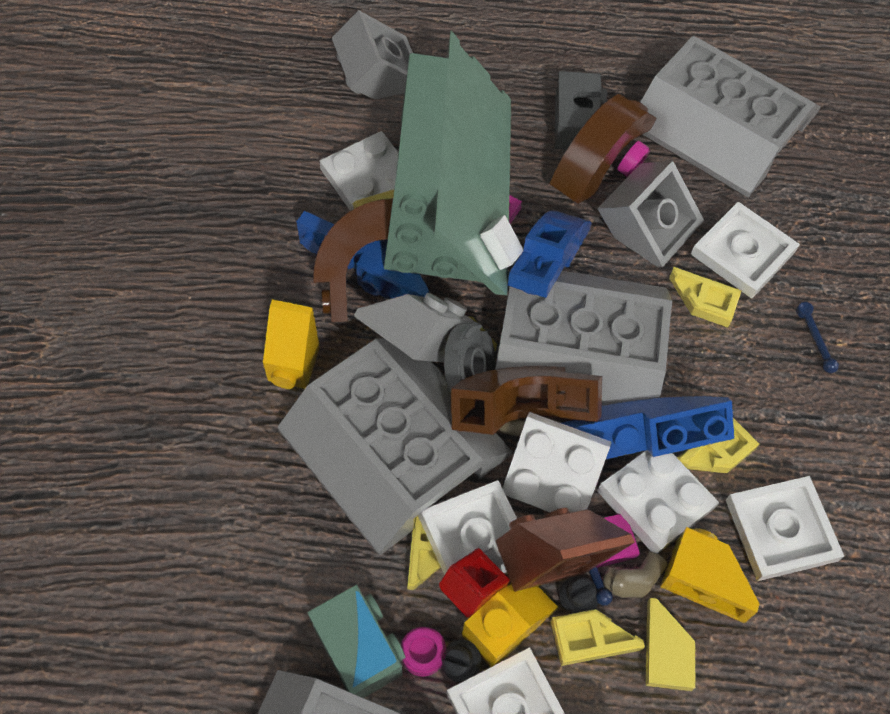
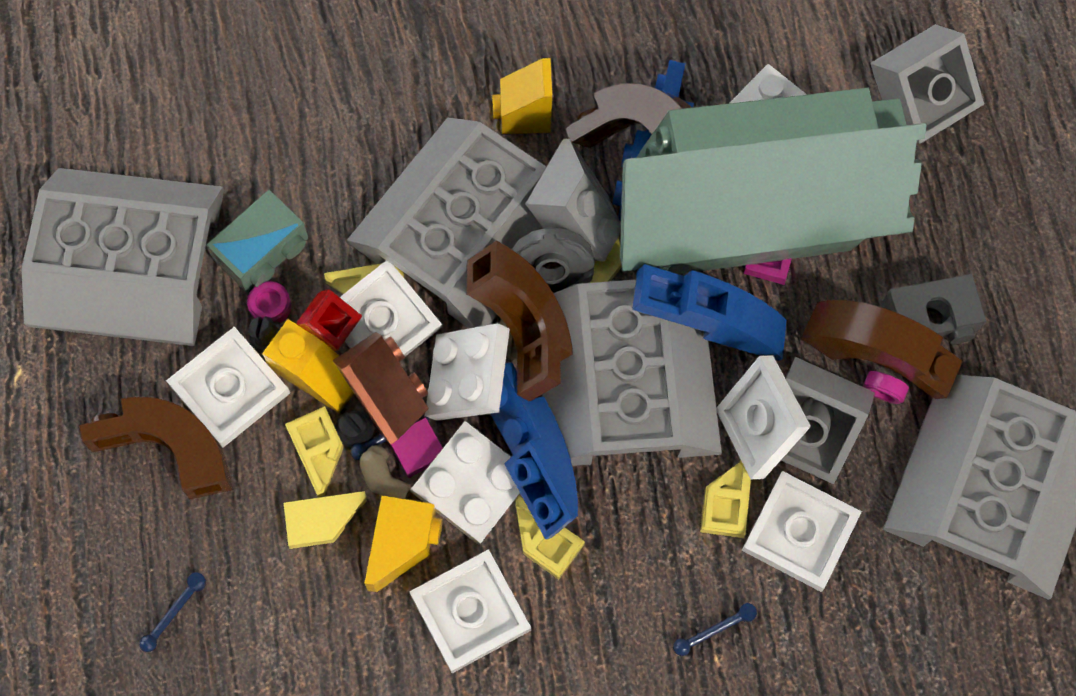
camera: 75 degrees right, 10 degrees up
white tile [481,215,524,270] -> none
none -> white plate [716,356,811,479]

